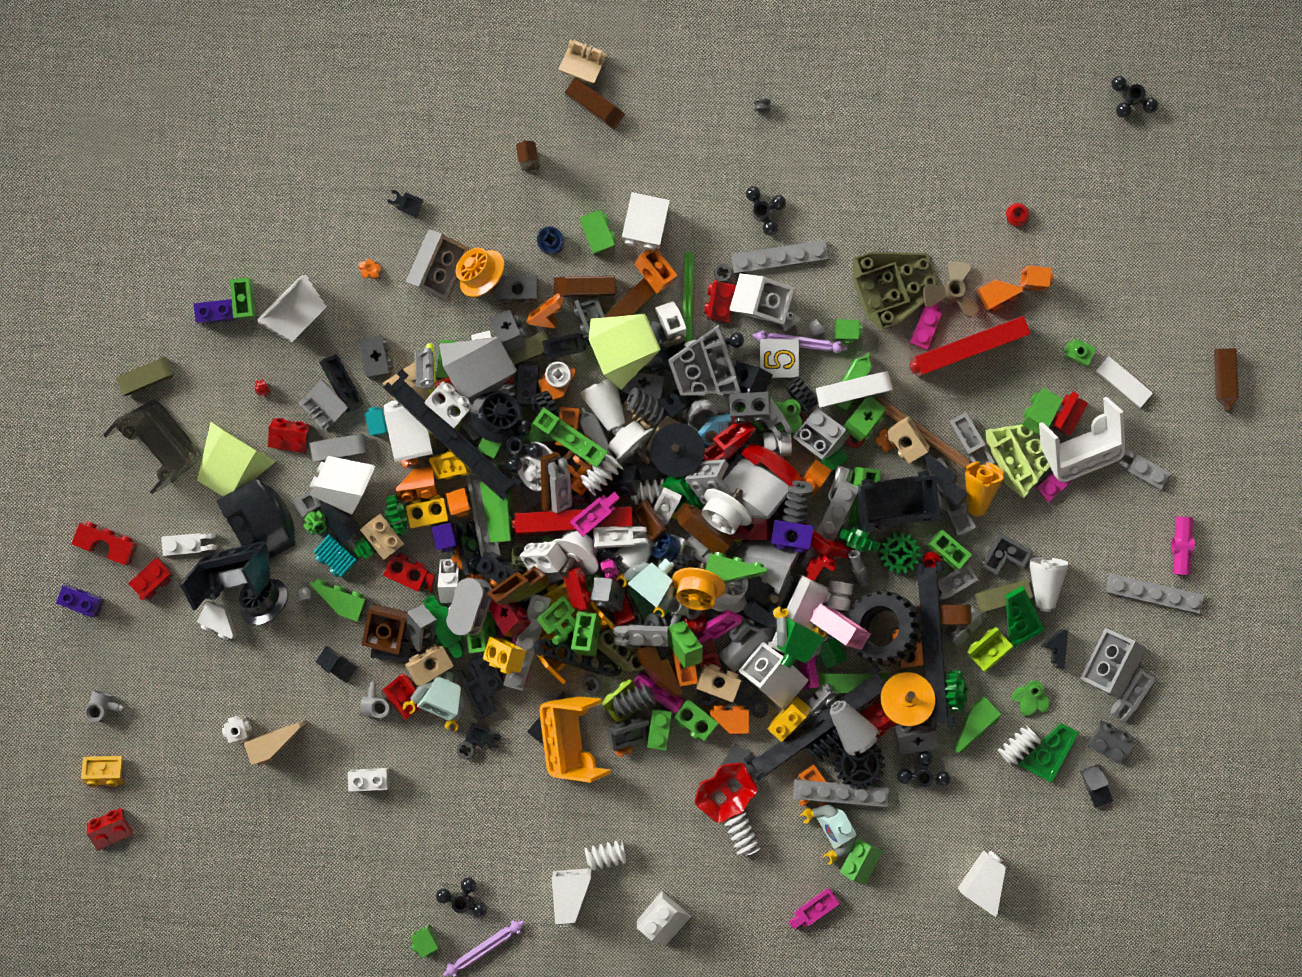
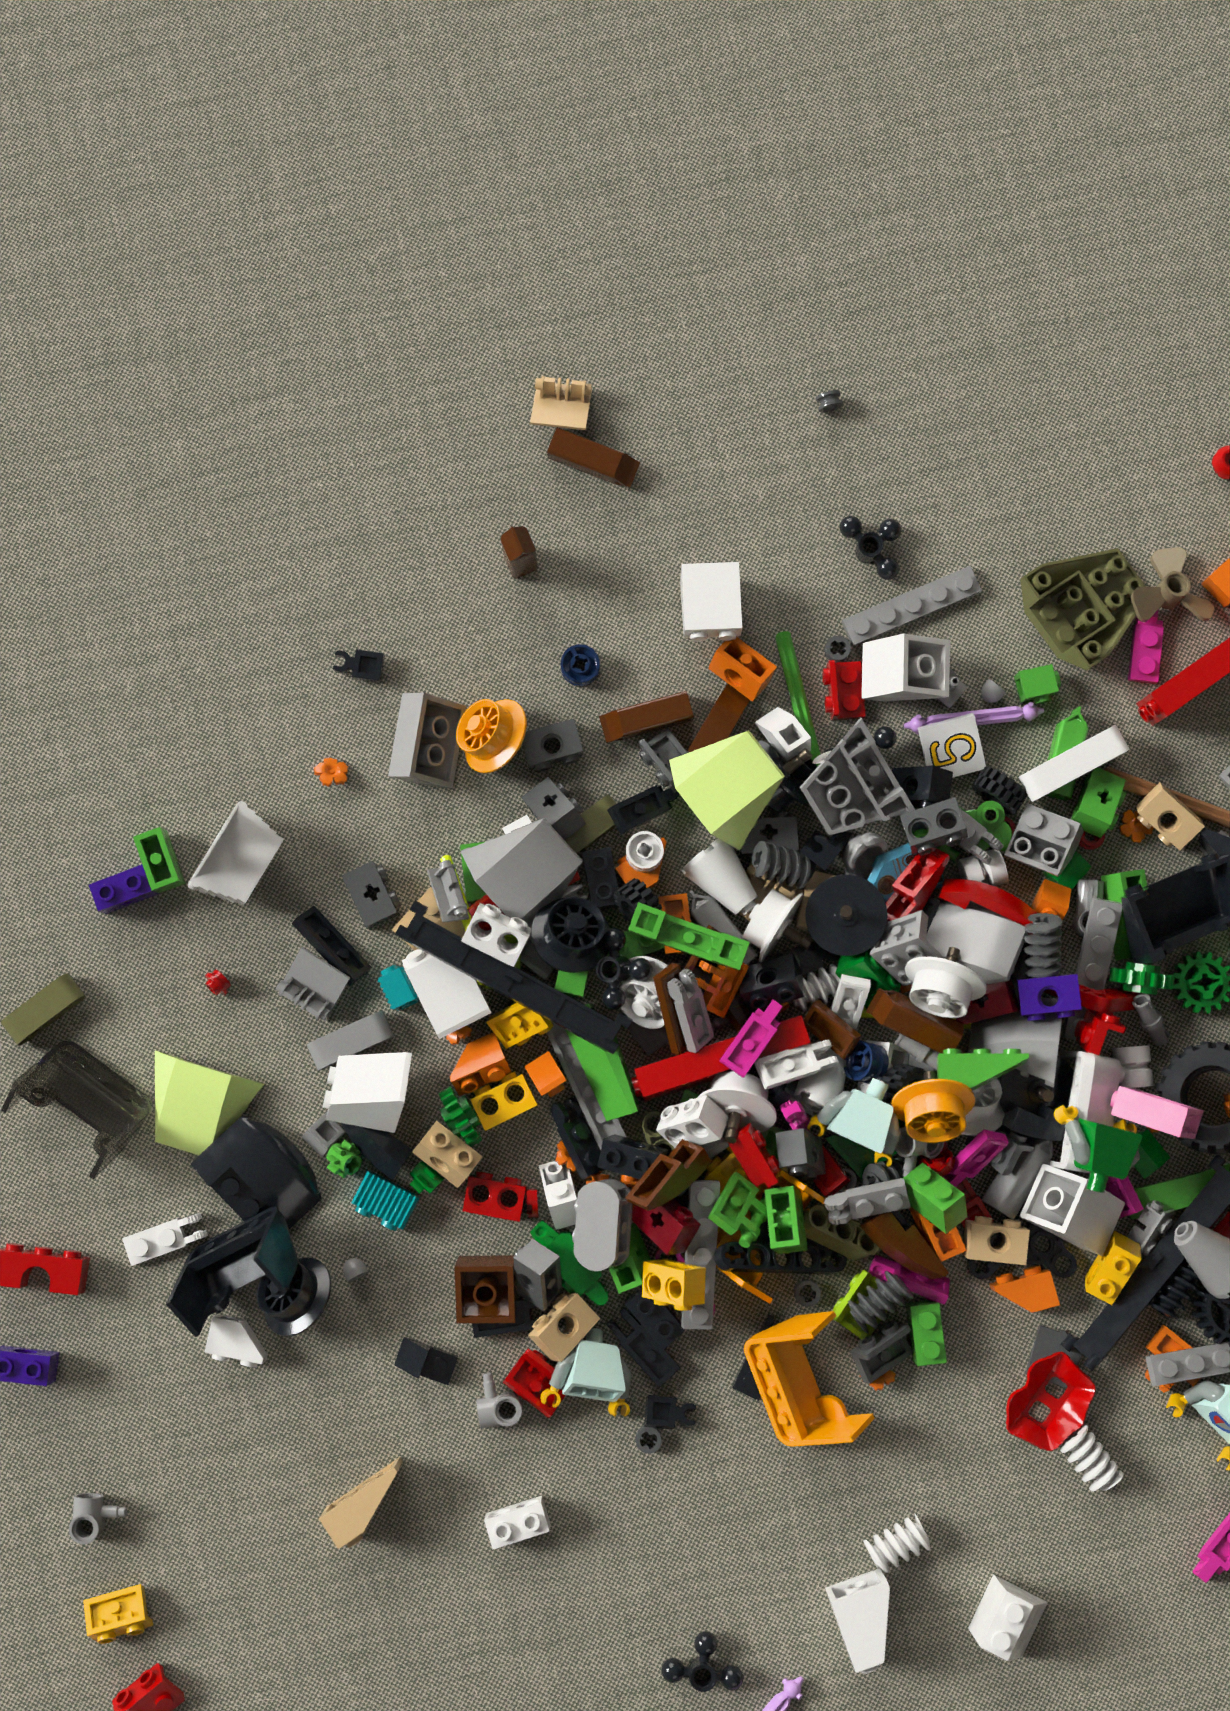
camera: 15 degrees left, 5 degrees down
red bracket [128,557,173,601] -> none
white brick [222,716,252,745] -> none
red bracket [267,418,310,453] -> none
bright green slope [309,578,367,622] -> none
dark purple brick [431,523,458,553] -> none
orange slope [527,293,563,328] -> none
bright green brick [579,209,617,256] -> none
white piece [581,454,623,496] -> none
bright green brick [674,698,718,741] -> none

